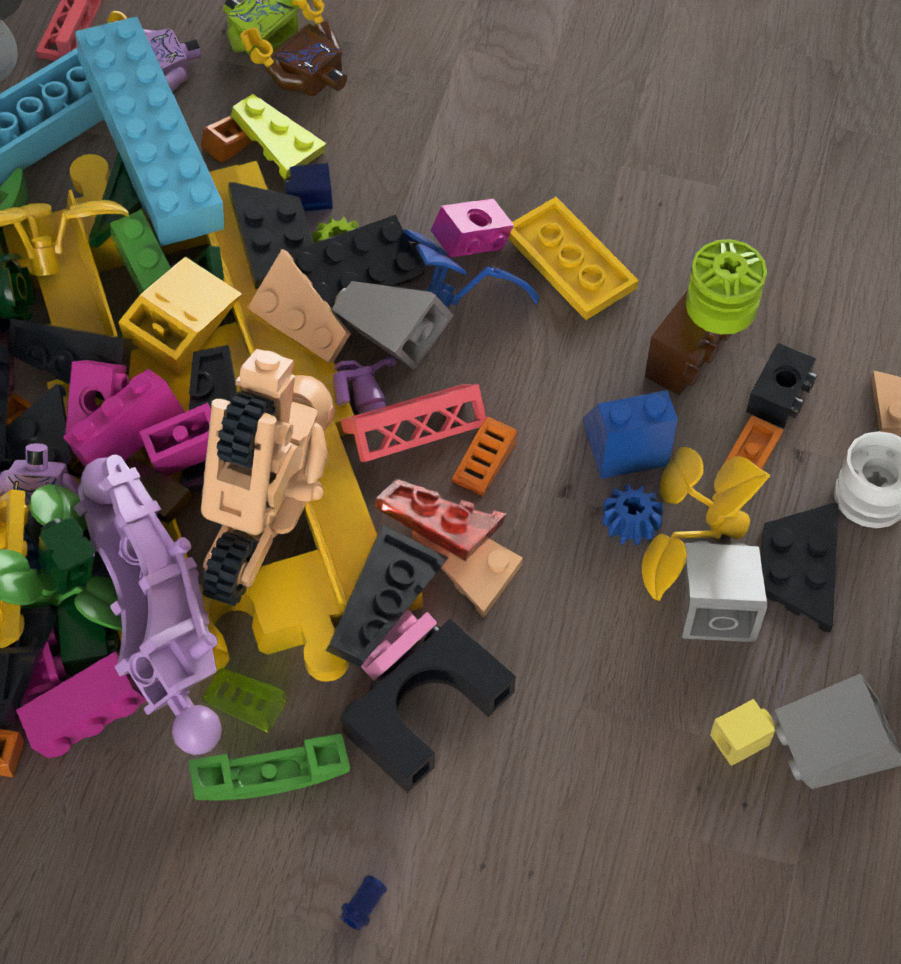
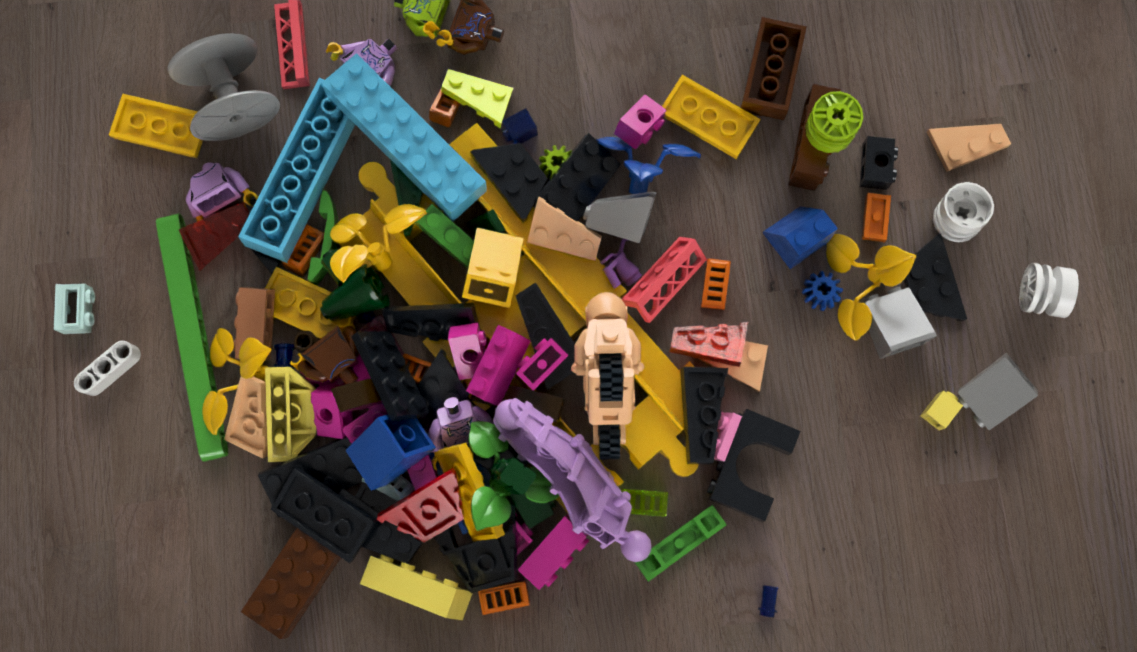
camera: 15 degrees left, 20 degrees up
none -> reddish brown brick [740,17,807,121]

